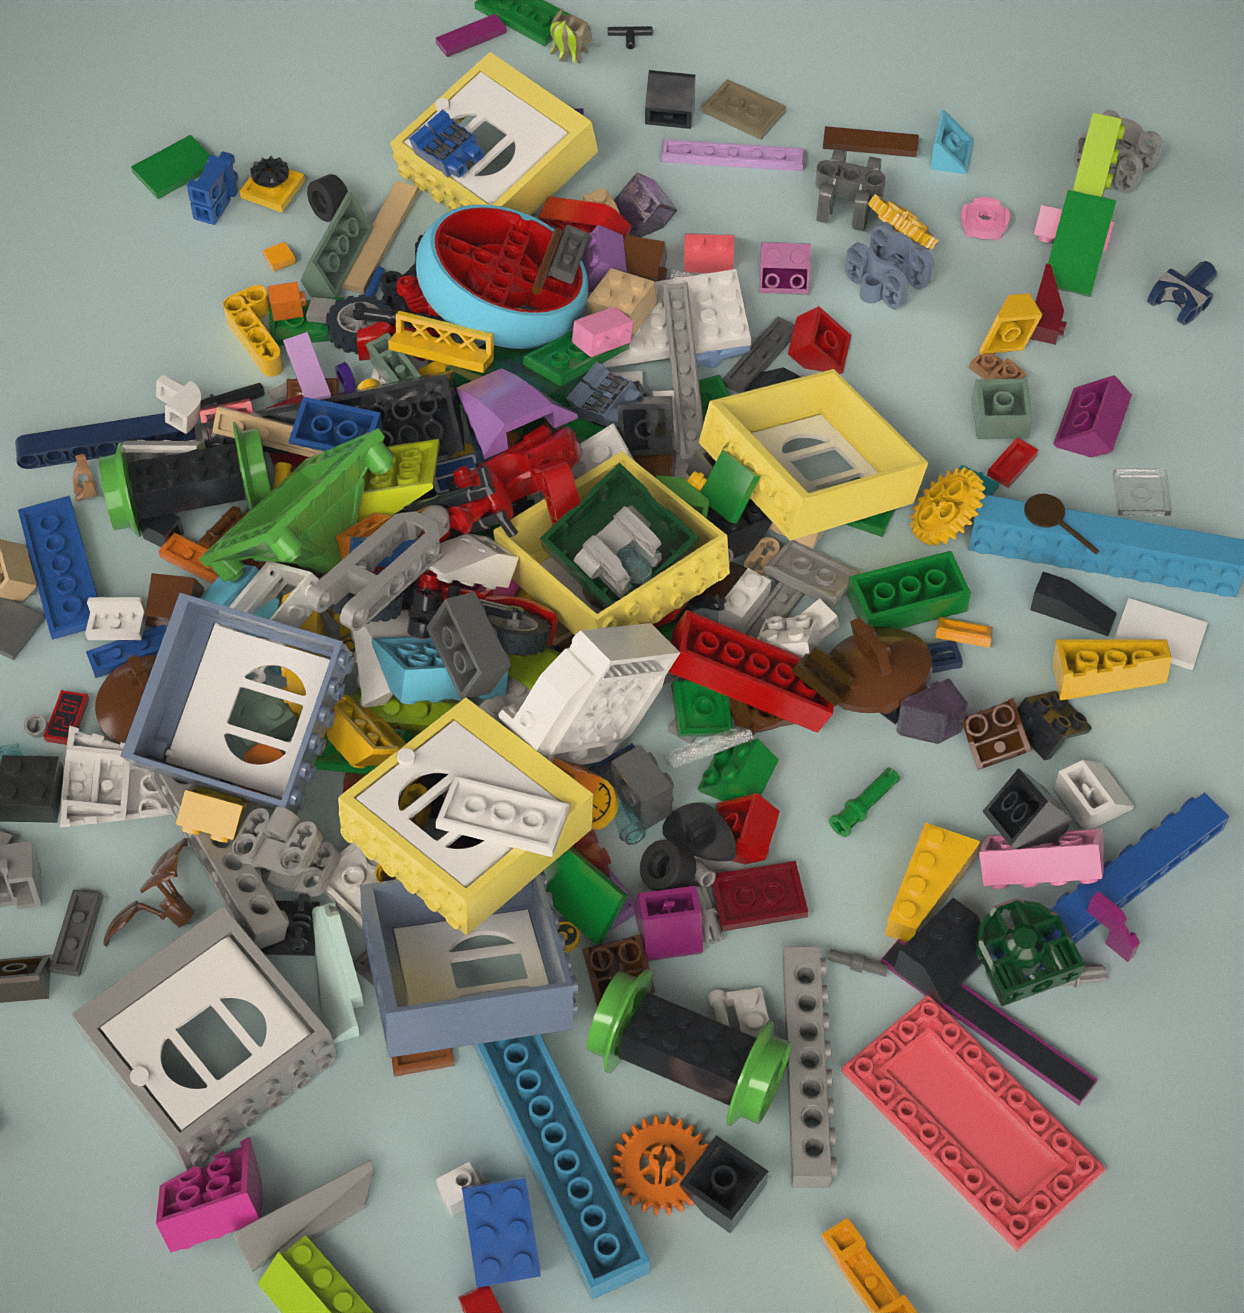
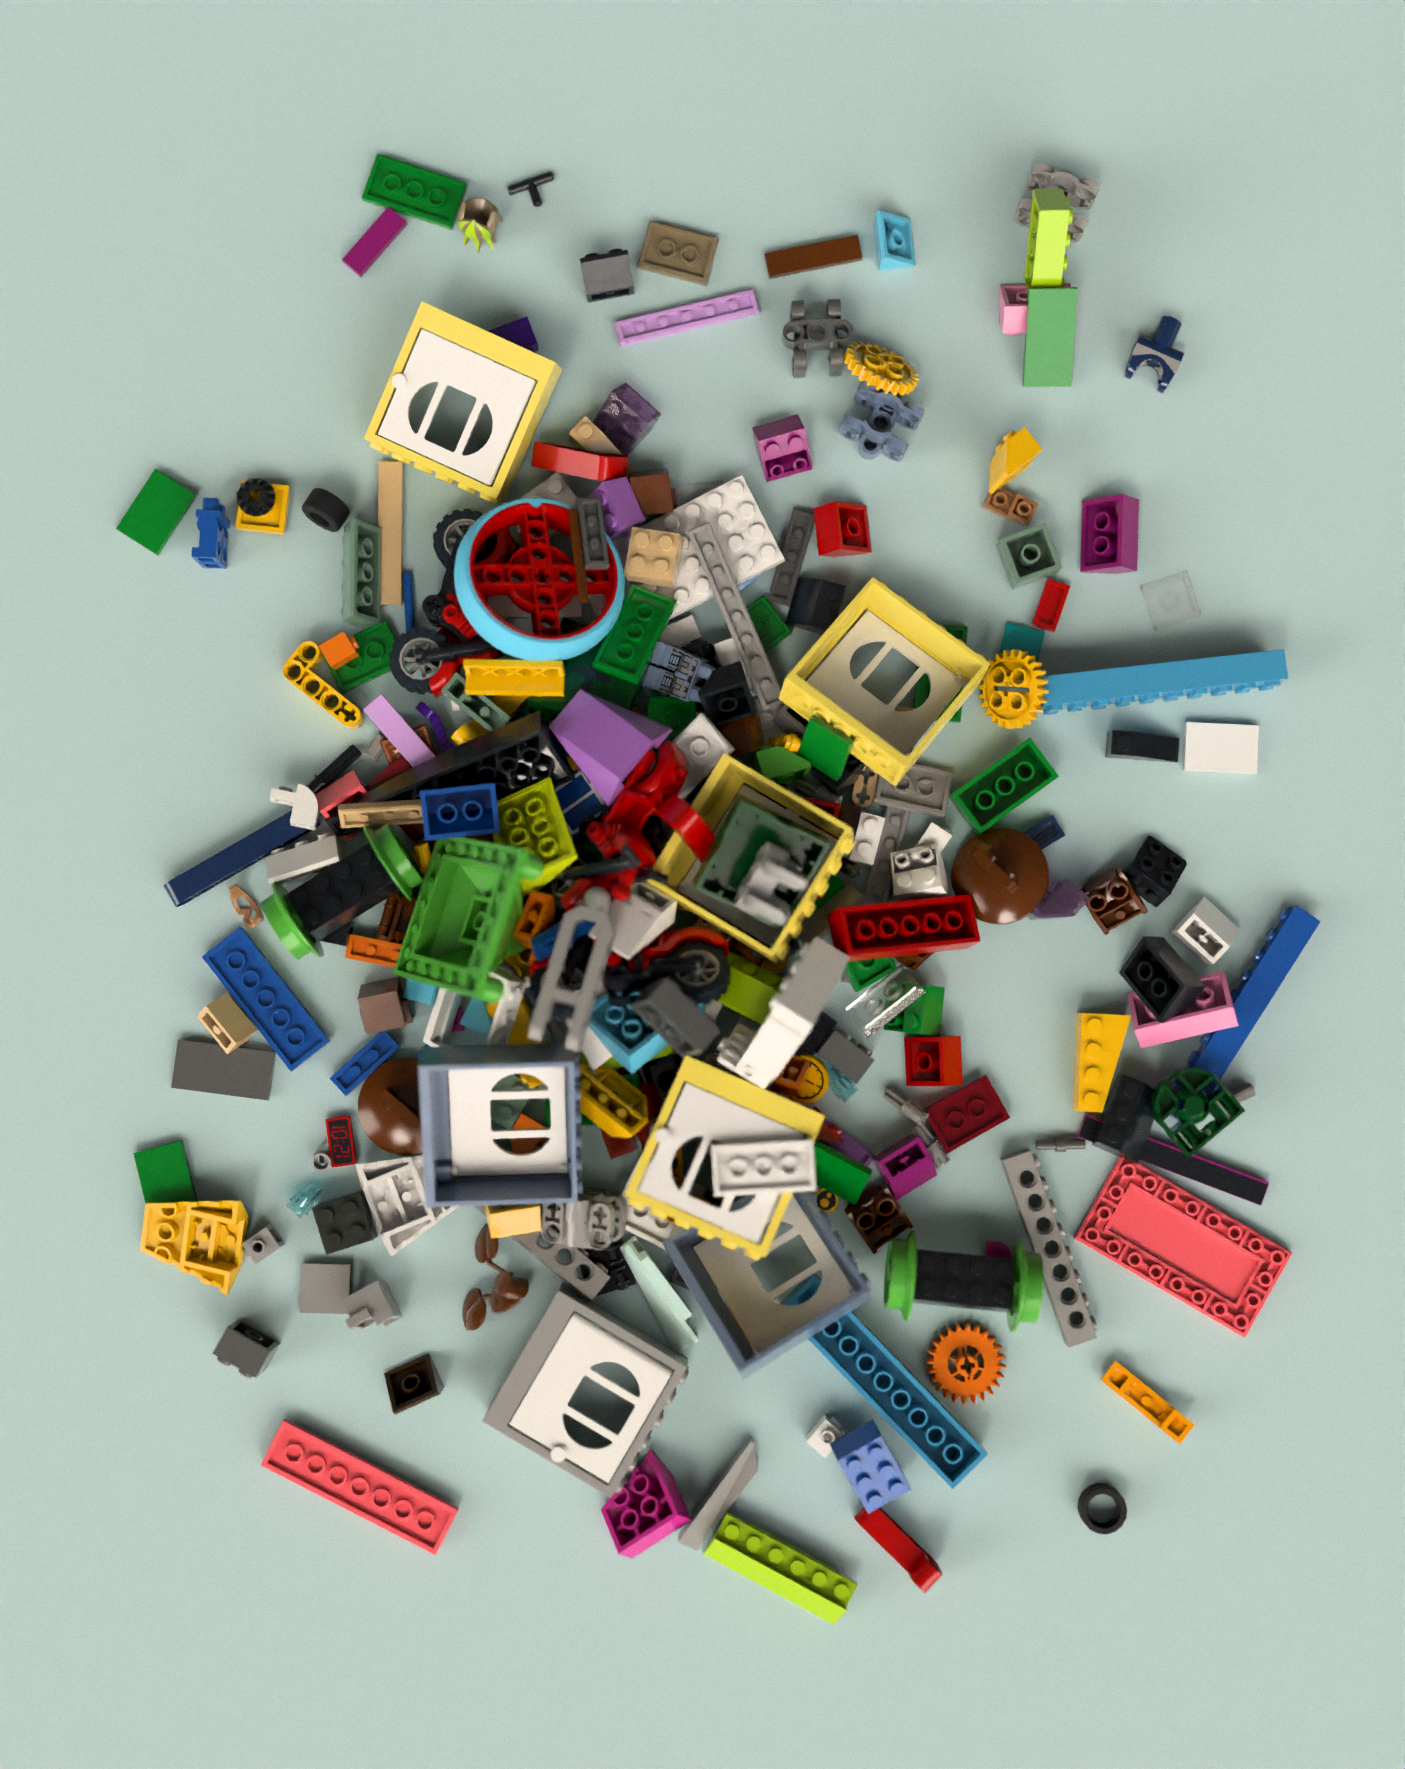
camera: 20 degrees left, 30 degrees up
dark grey tile [49,890,103,977] -> none
white bracket [85,597,147,640] -> none
light orange tile [263,241,296,272] -> none
light grey tile [306,297,337,324] -> none
blue hips [409,109,484,178] -> none
bright pink brick [572,307,633,357] -> none
clear light blue cone [617,546,652,584] -> none
black tyre [640,839,696,891] -> none
black shield [662,803,737,861] -> none
black slope [679,1135,768,1233] -> none
coral slope [684,233,734,273] -> none
white plate [708,987,769,1038] -> none
dark brown slope [791,646,855,707] -> none
green pin [829,767,900,837] -> none
light orange tile [935,617,993,648] -> none
bright pink plate [960,197,1010,240] -> none
dark brown piece [1024,494,1099,554] -> none
dark red slope [1030,264,1067,345] -> none
yellow wedge [1052,639,1172,700] -> none
magenta tile [1087,891,1140,962] -> none

